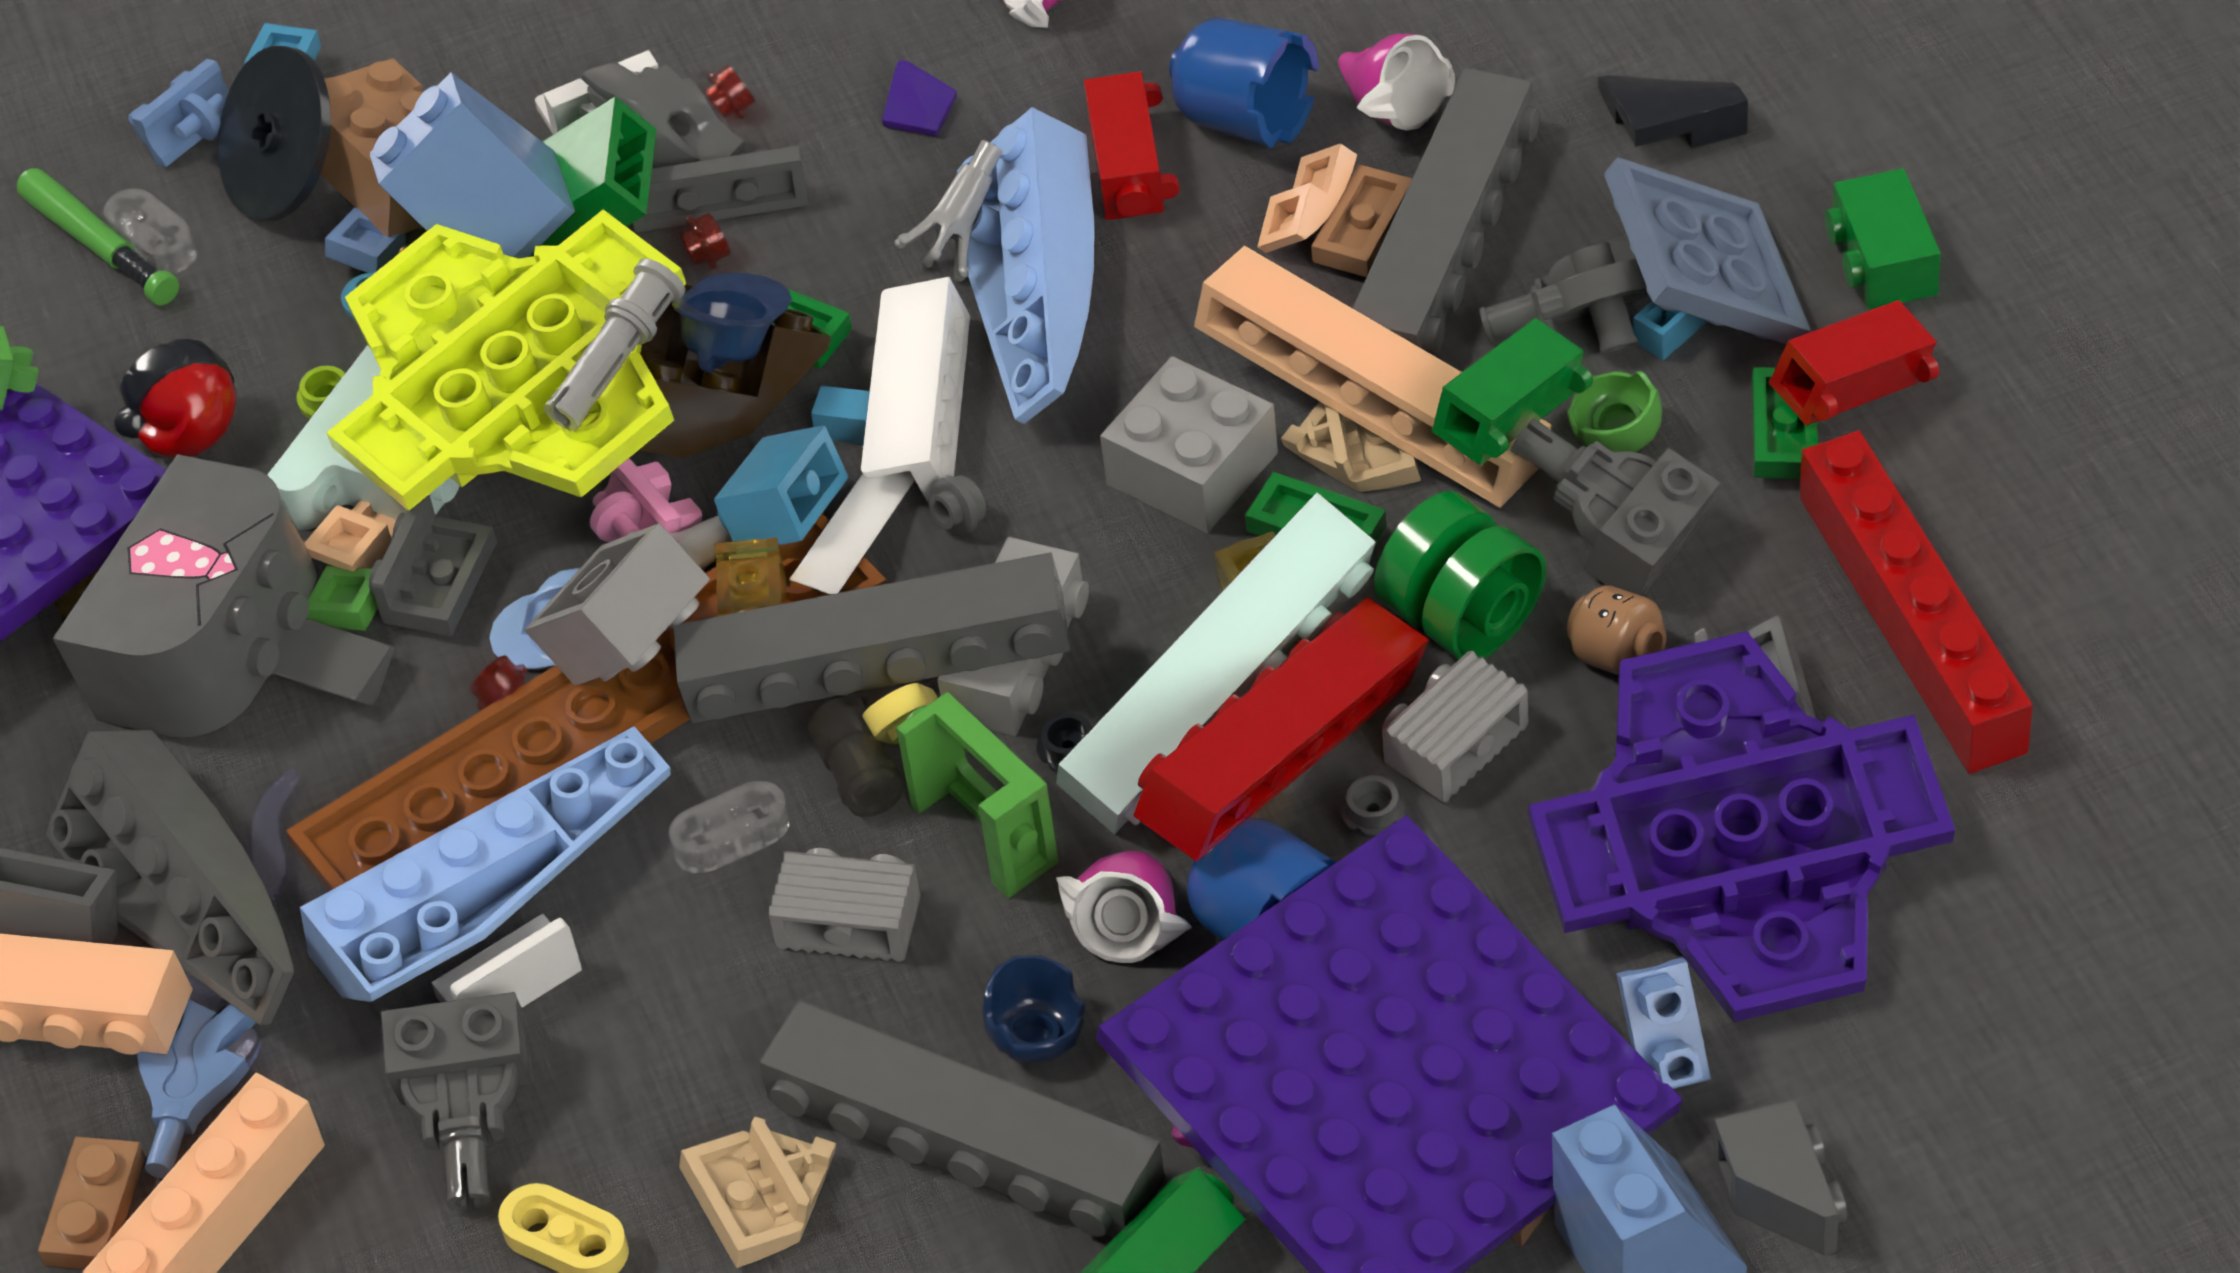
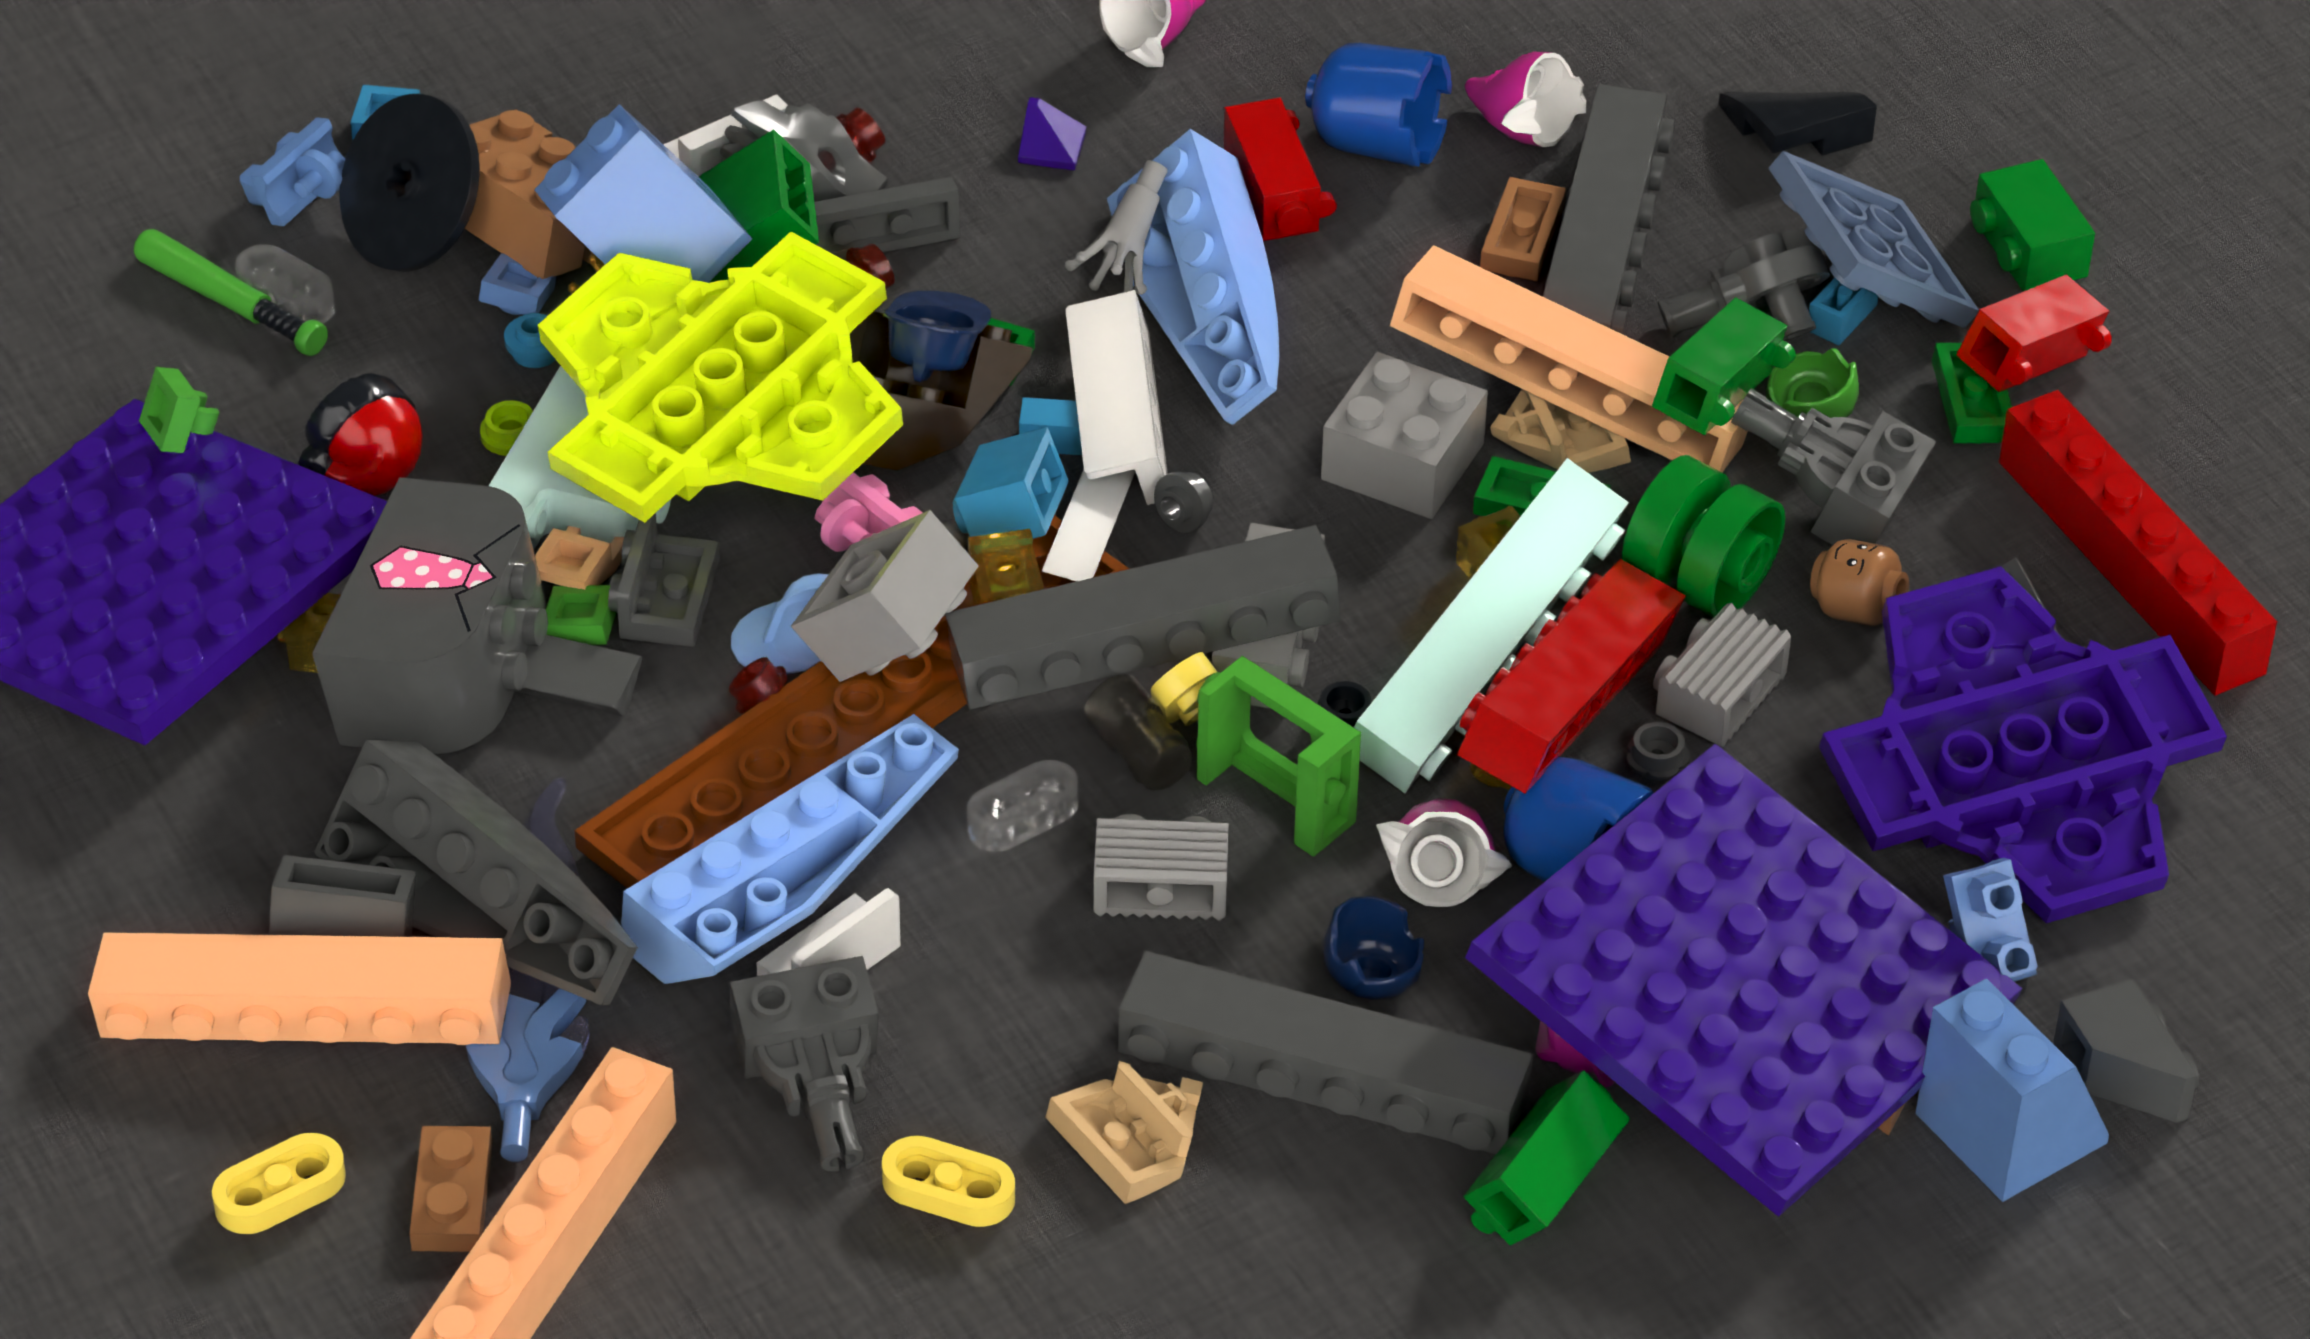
camera: 15 degrees left, 5 degrees down
light grey pin [543,258,686,431] -> none
light nougat slope [1257,143,1357,253] -> none

